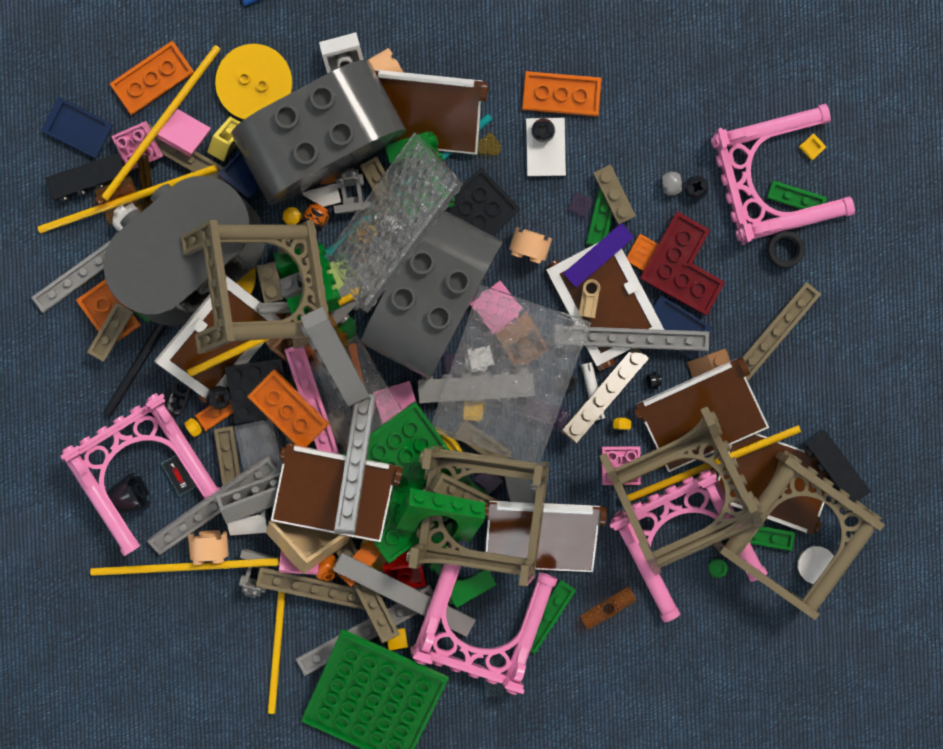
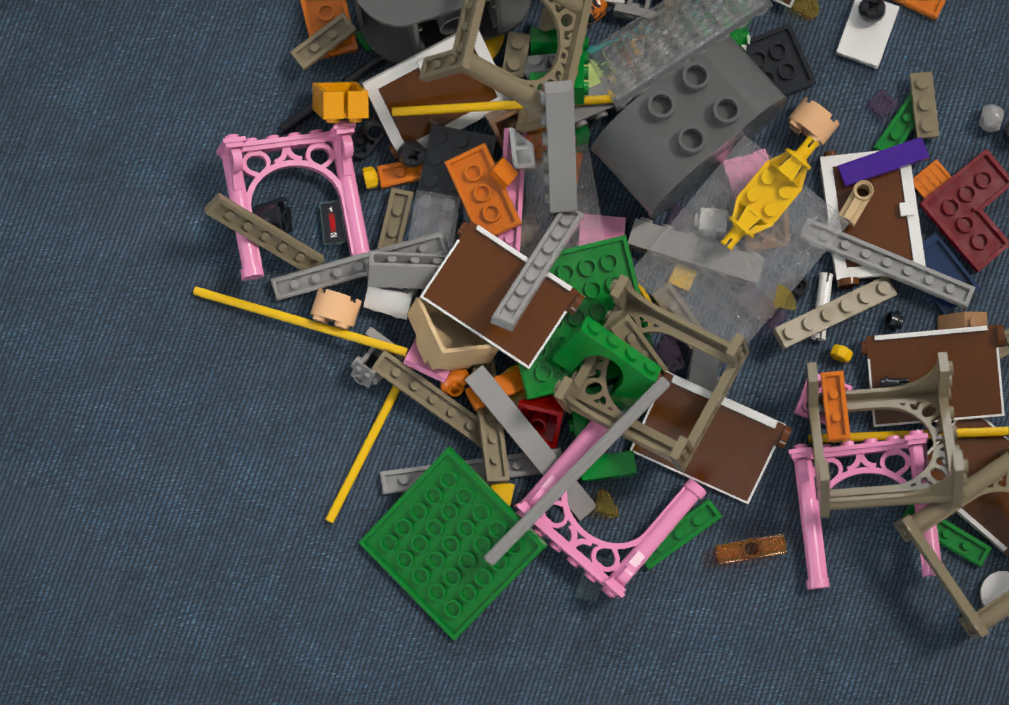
camera: 15 degrees right, 10 degrees down
green tile [708,558,728,578] -> none
none -> dark tan plate [204,193,325,270]
none -> light orange piece [312,82,369,123]
none -> light grey axle [484,377,670,565]
none -> orange tile [489,157,519,189]
none -> white tile [509,128,536,170]
none -> clear yellow tile [595,489,619,519]
none -> yellow plate [720,135,819,251]
none -> clear yellow tile [773,284,796,311]
none -> orange tile [820,370,851,442]
none -> black pin [880,376,909,388]

